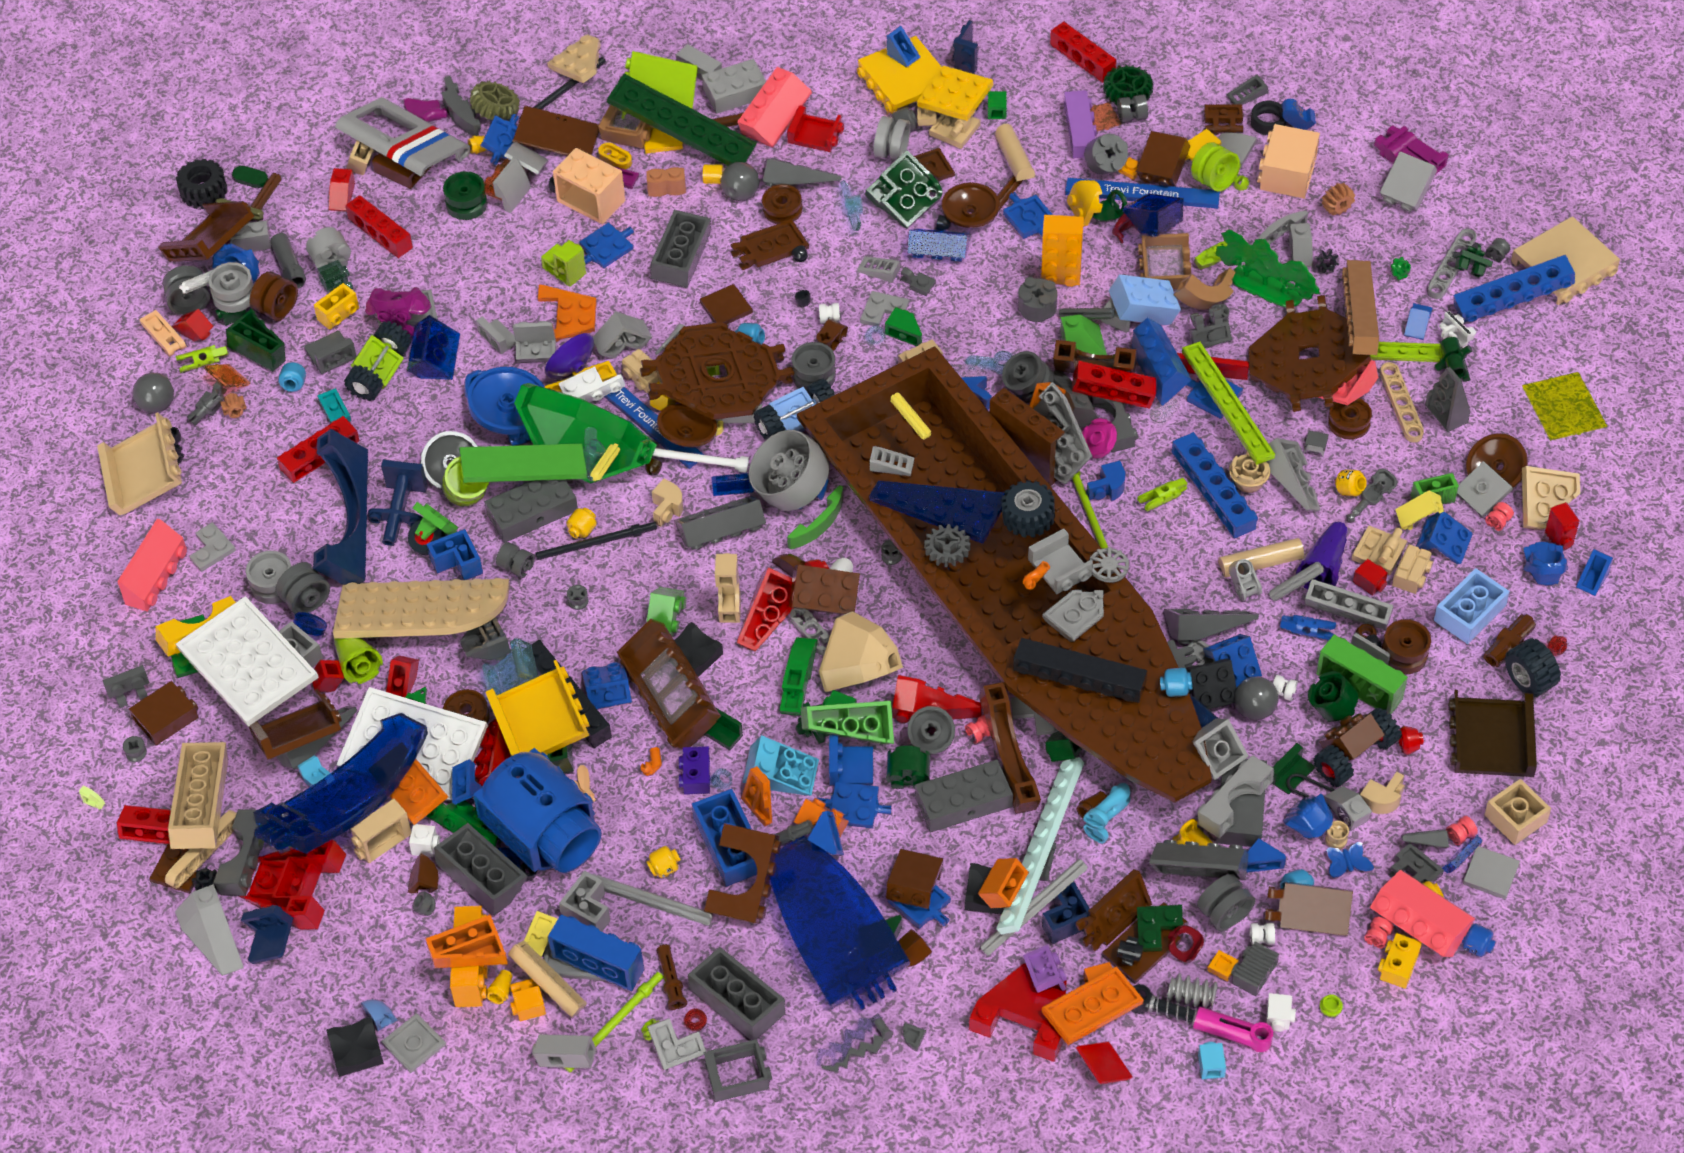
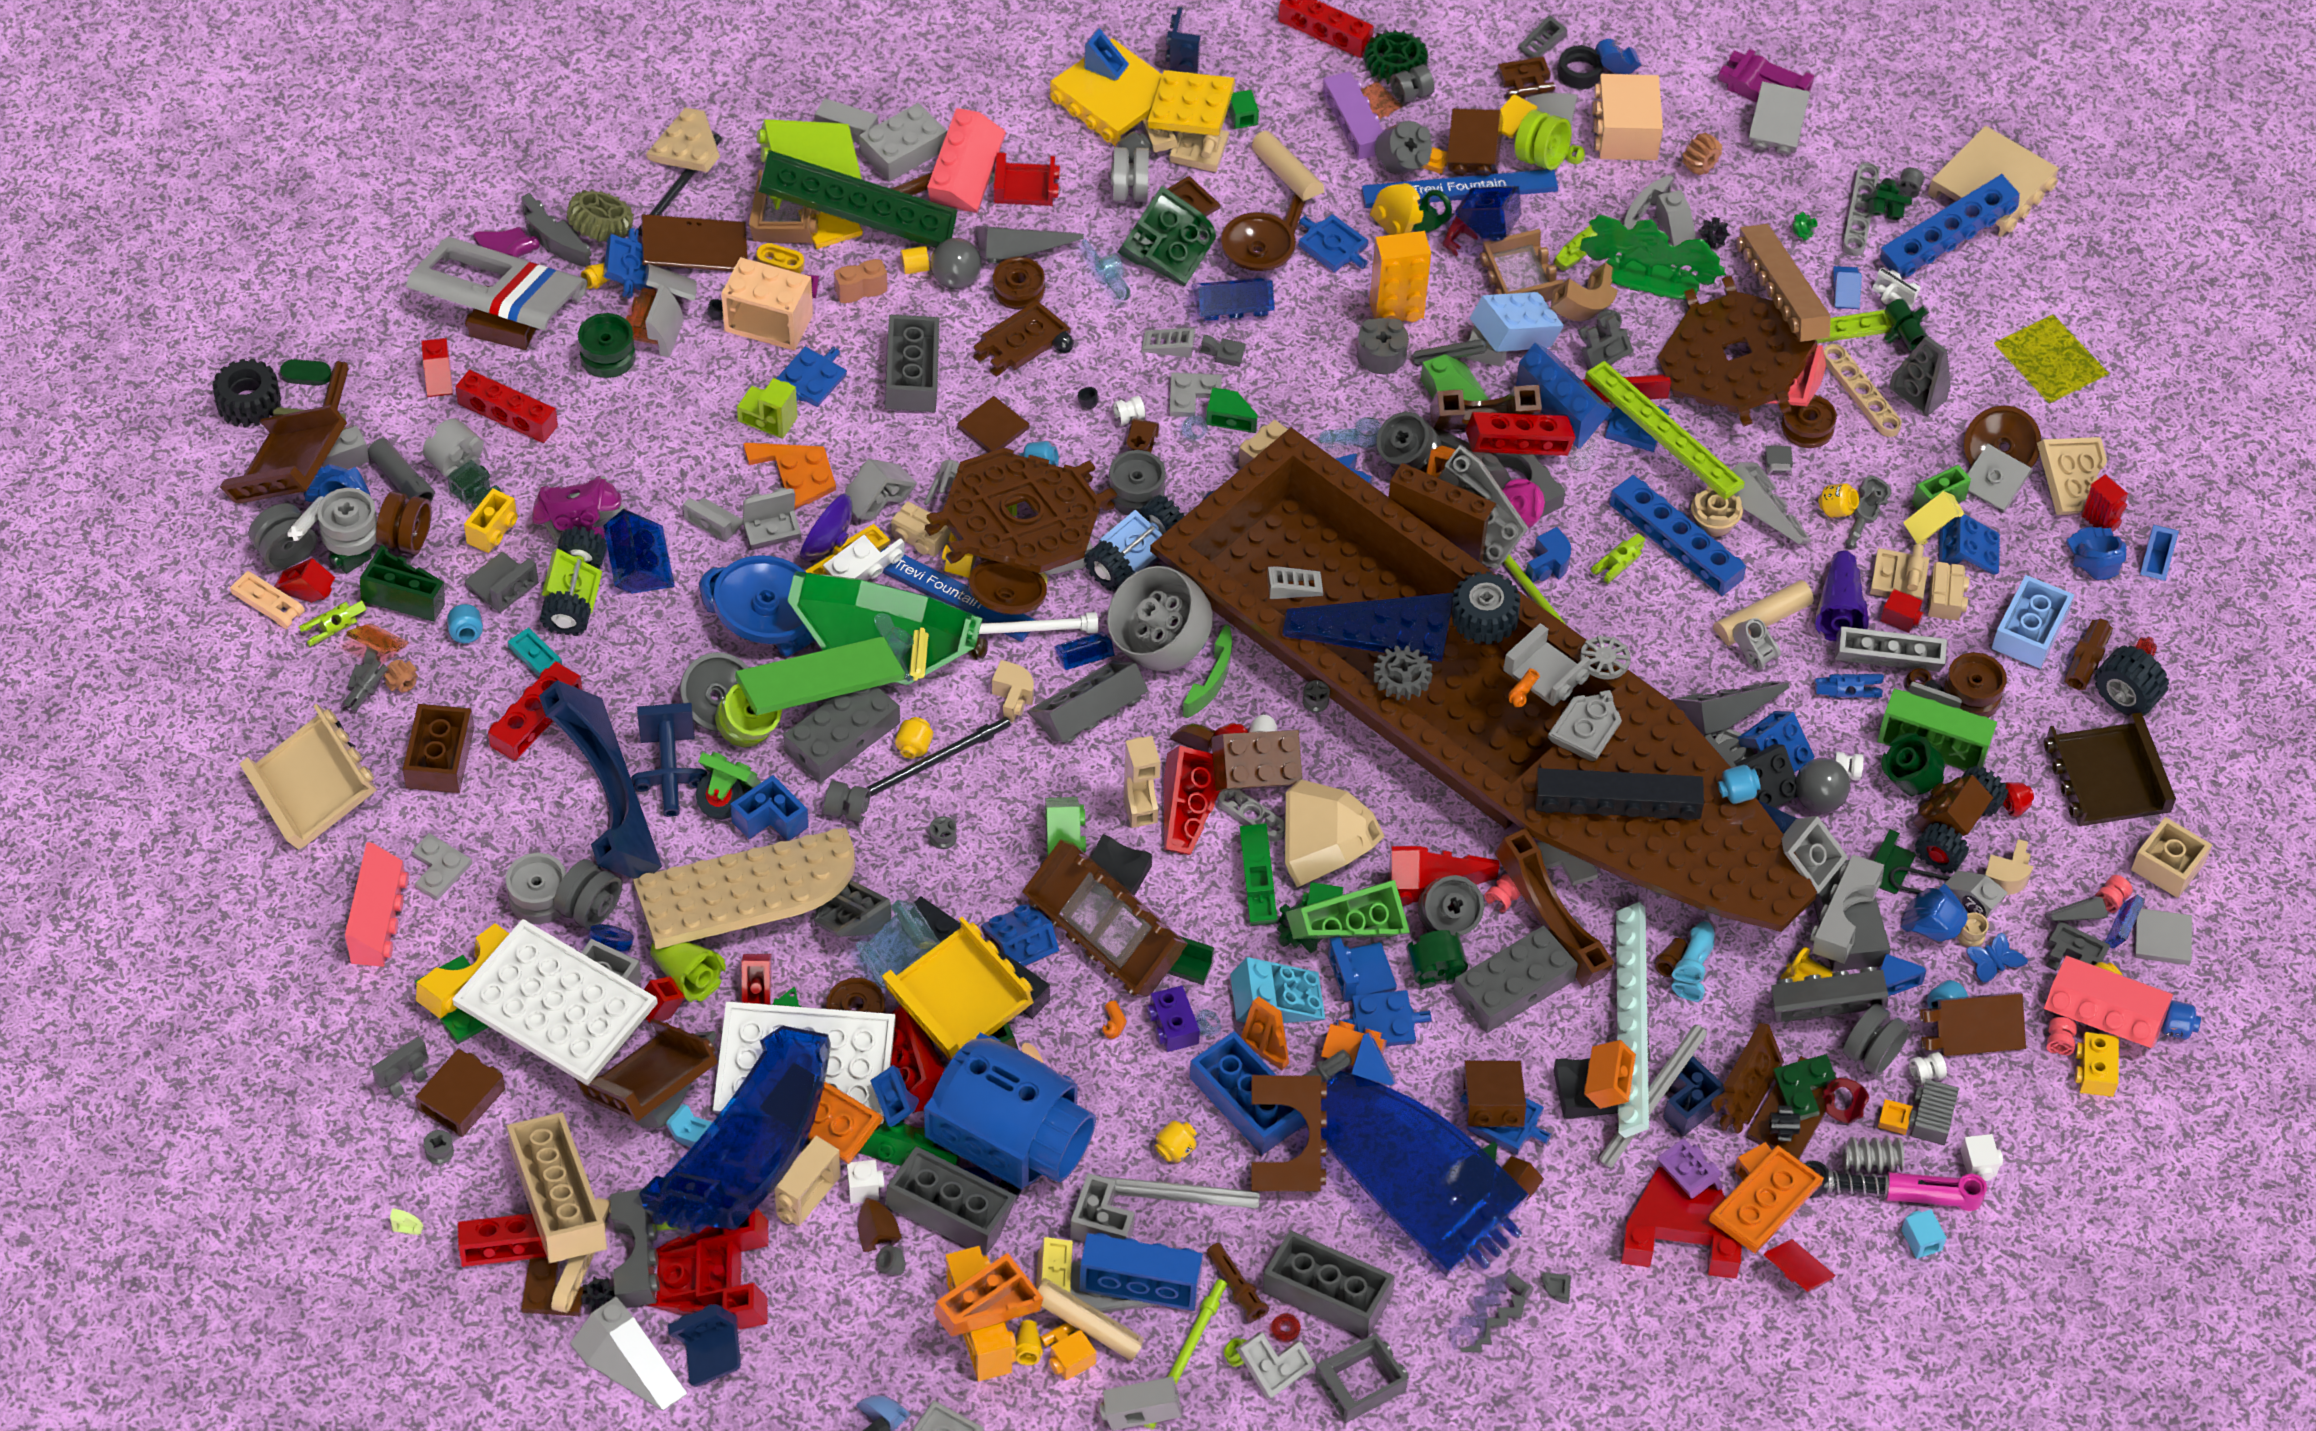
camera: 20 degrees left, 0 degrees up
dark grey piece [132,372,174,413] -> none
tan brick [346,140,375,175] -> none
light yellow axle [891,393,931,440] -> none
black hinge [936,214,951,231] -> none
dark green slope [1045,731,1083,762] -> none
light grey axle [1269,562,1324,601] -> none
lime plate [1320,994,1343,1017] -> none
coral wheel [1485,502,1514,531] -> none
none -> reddish brown brick [402,704,475,793]

